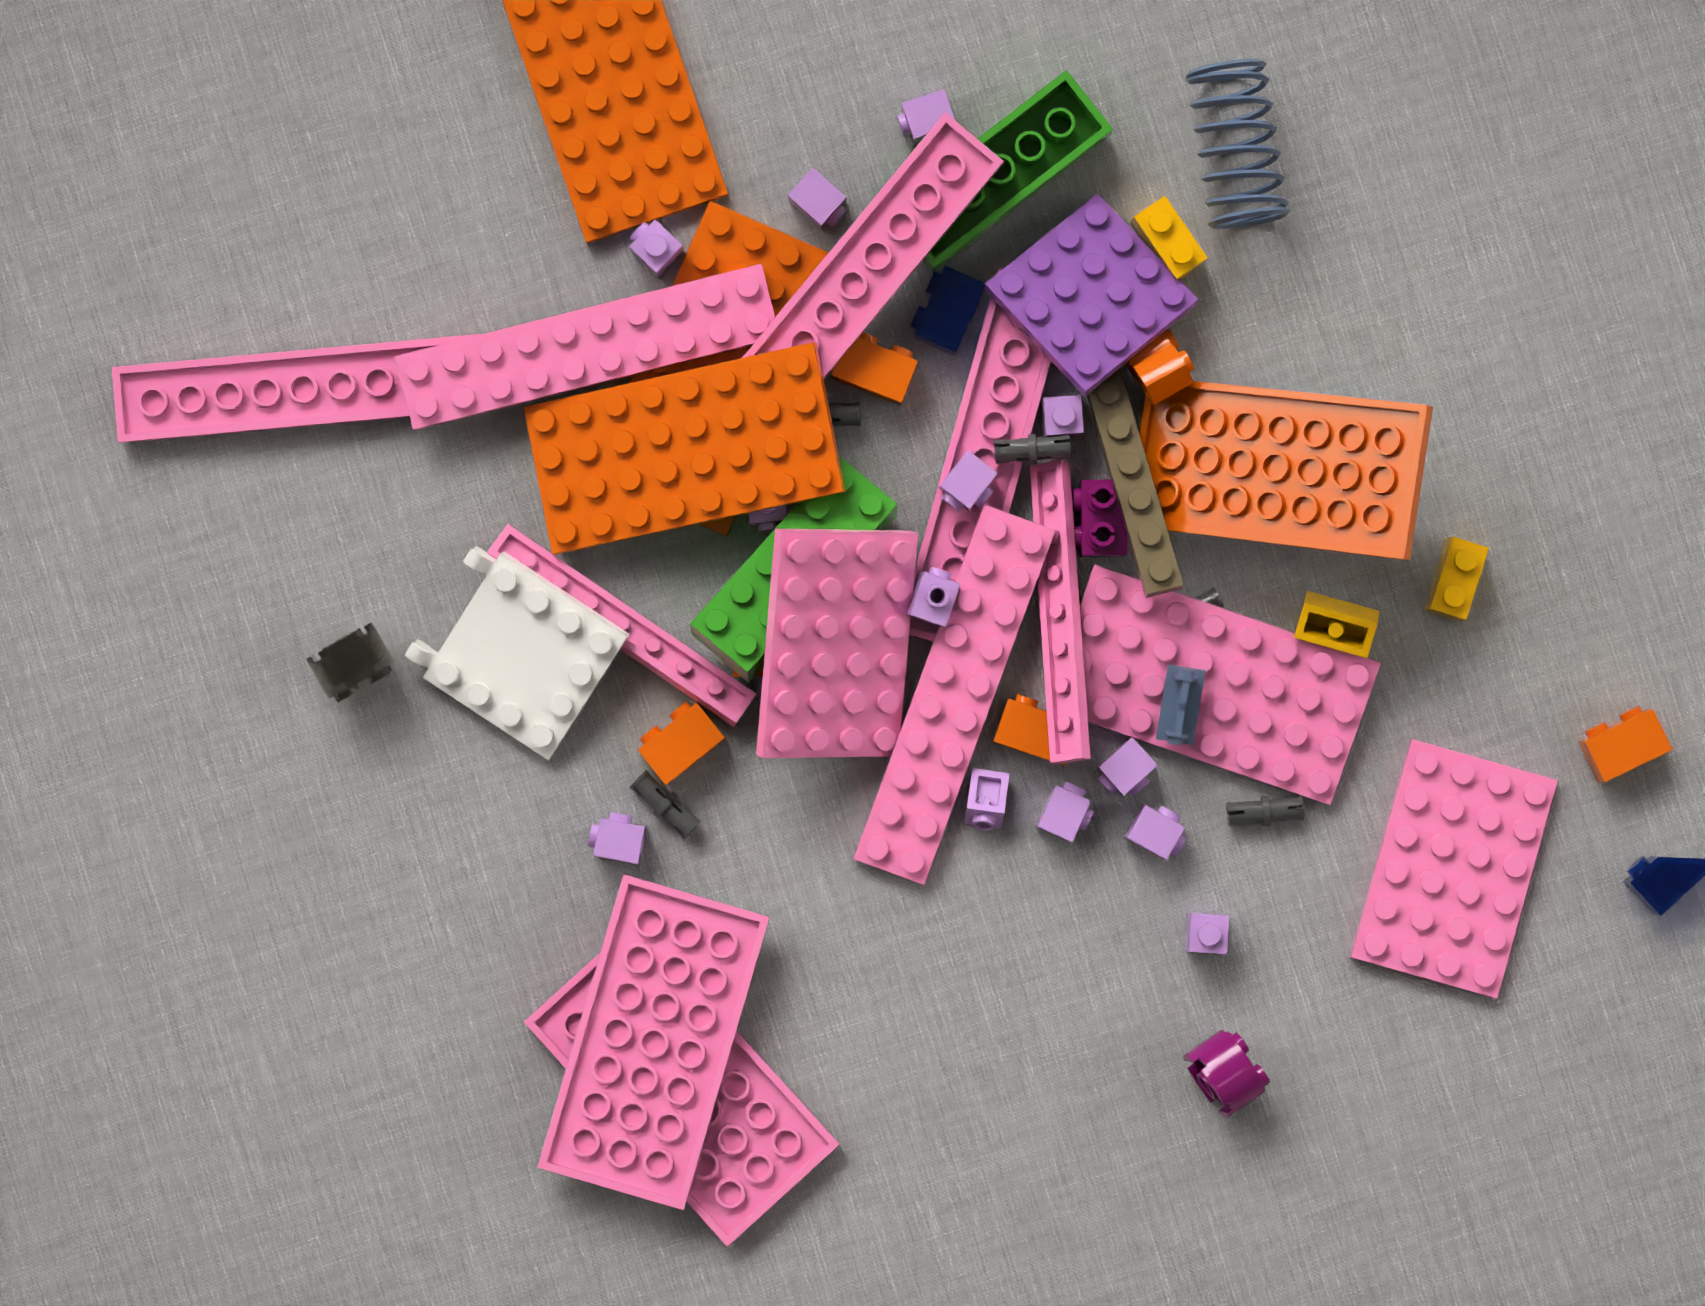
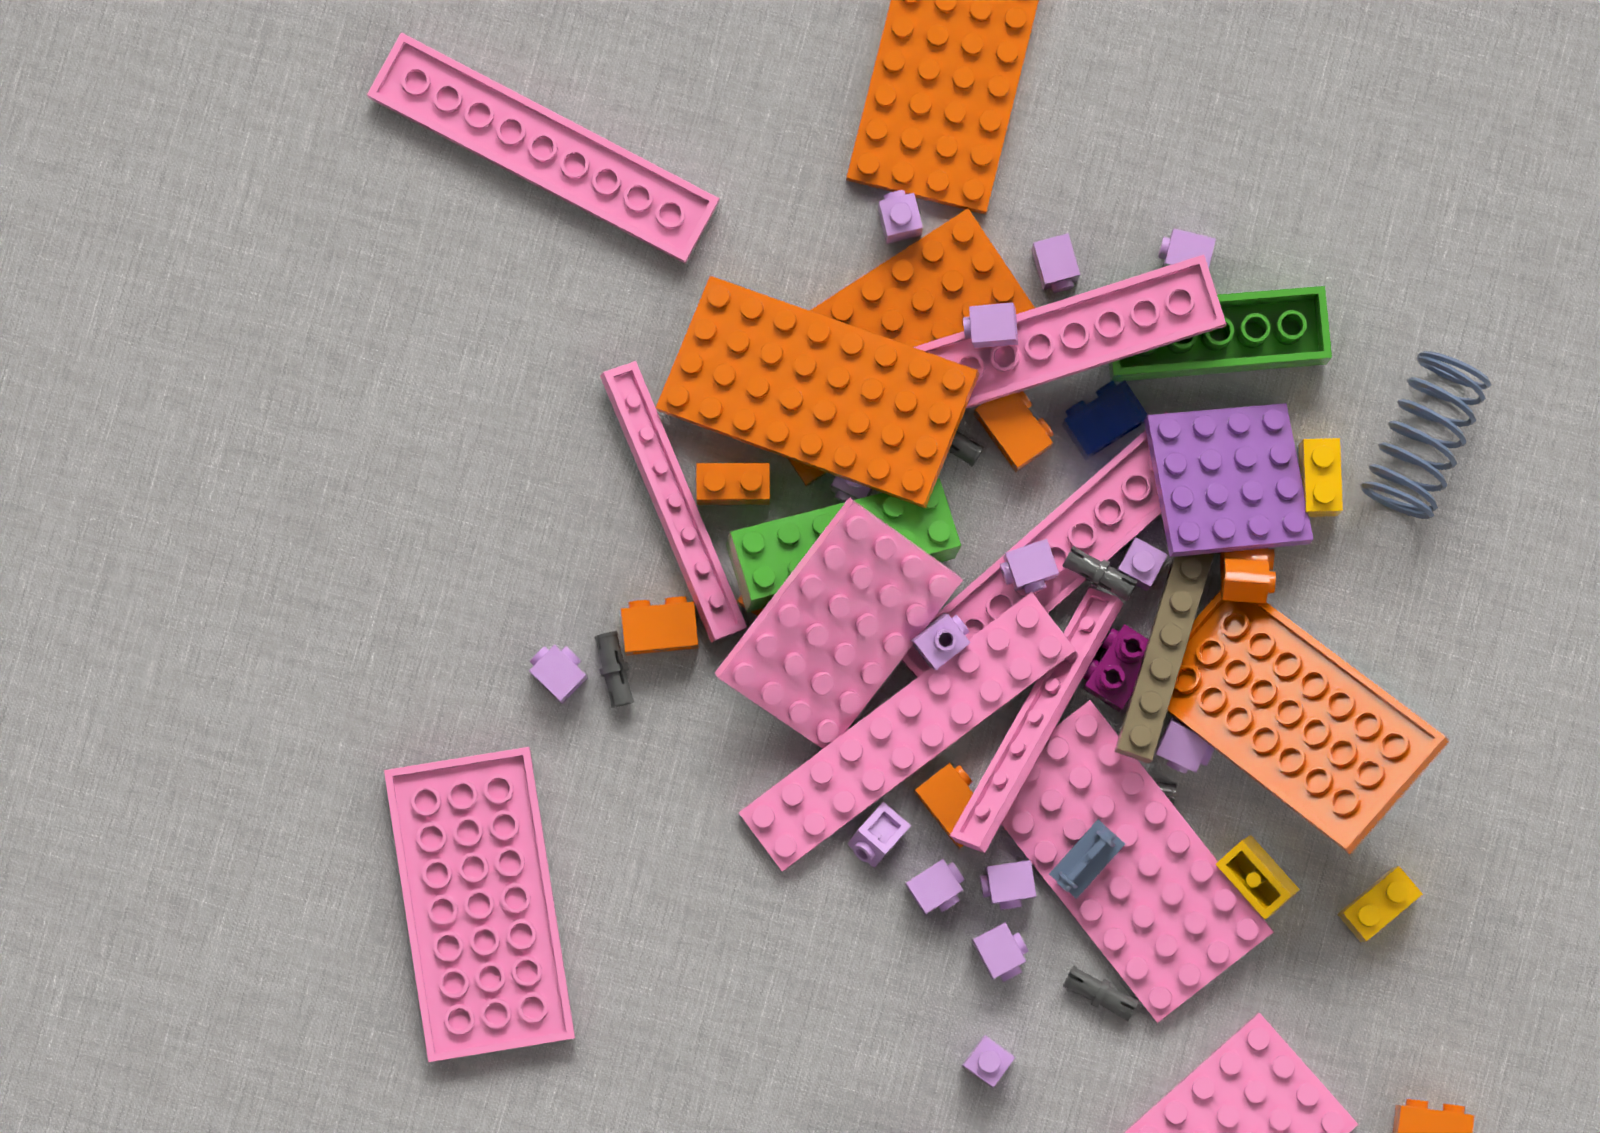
camera: 30 degrees right, 5 degrees down
clear smoke brick [306,622,394,703] -> none
bright pink plate [395,264,775,431] -> none
white plate [405,546,630,760] -> none
bright pink plate [537,874,770,1210] -> none
none -> orange brick [696,463,770,505]
none -> lavender brick [963,303,1018,348]
none -> lavender brick [1156,716,1214,773]

